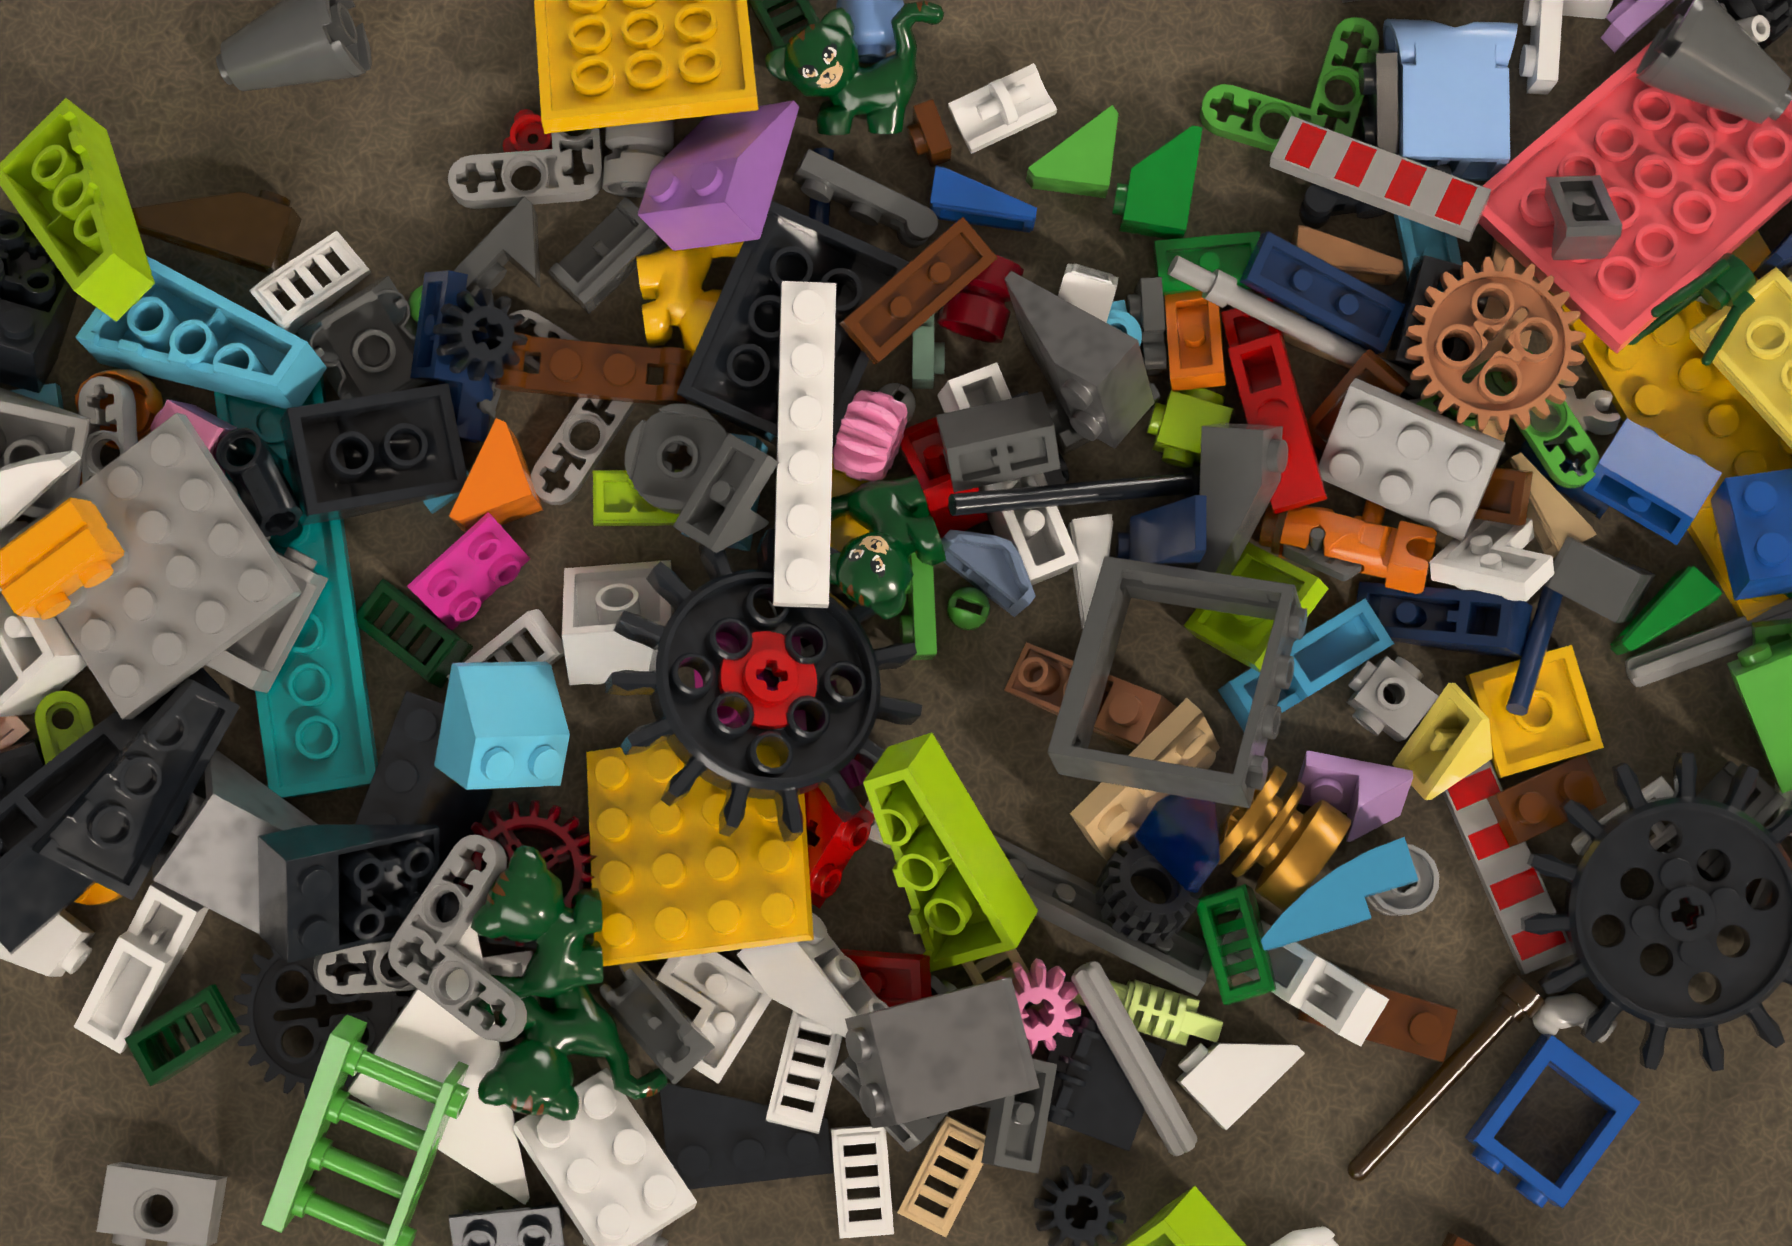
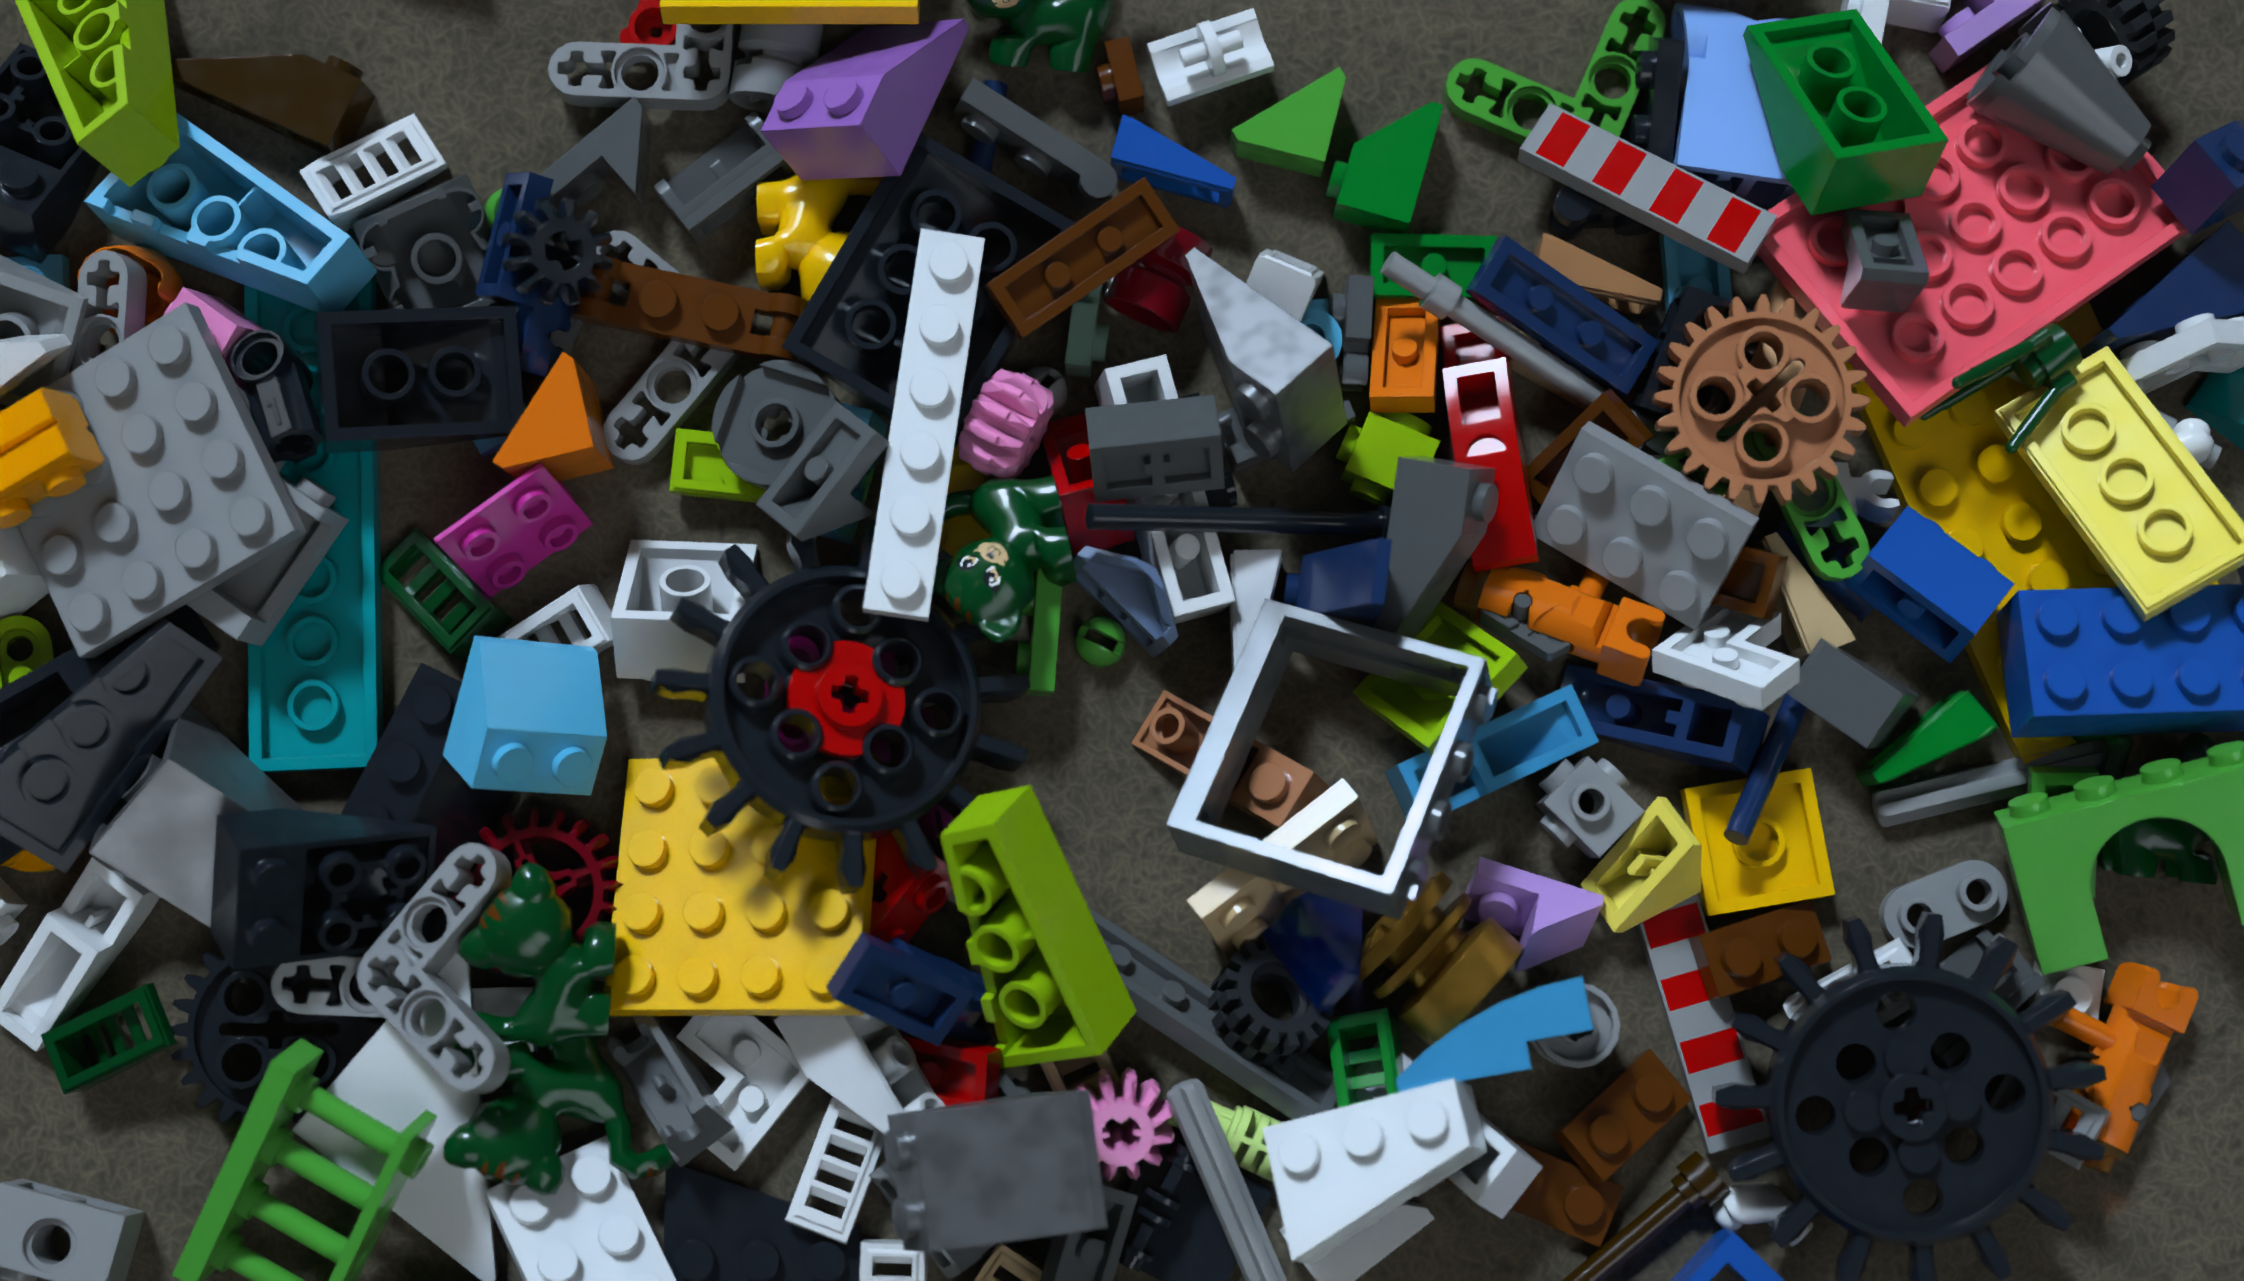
camera: 10 degrees right, 0 degrees up
none -> dark blue plate [826,931,992,1047]
none -> white wedge [1262,1078,1487,1264]
none -> reddish brown plate [1552,1049,1692,1185]
none -> green slope [1743,9,1948,215]
none -> light grey plate [1879,860,2008,948]

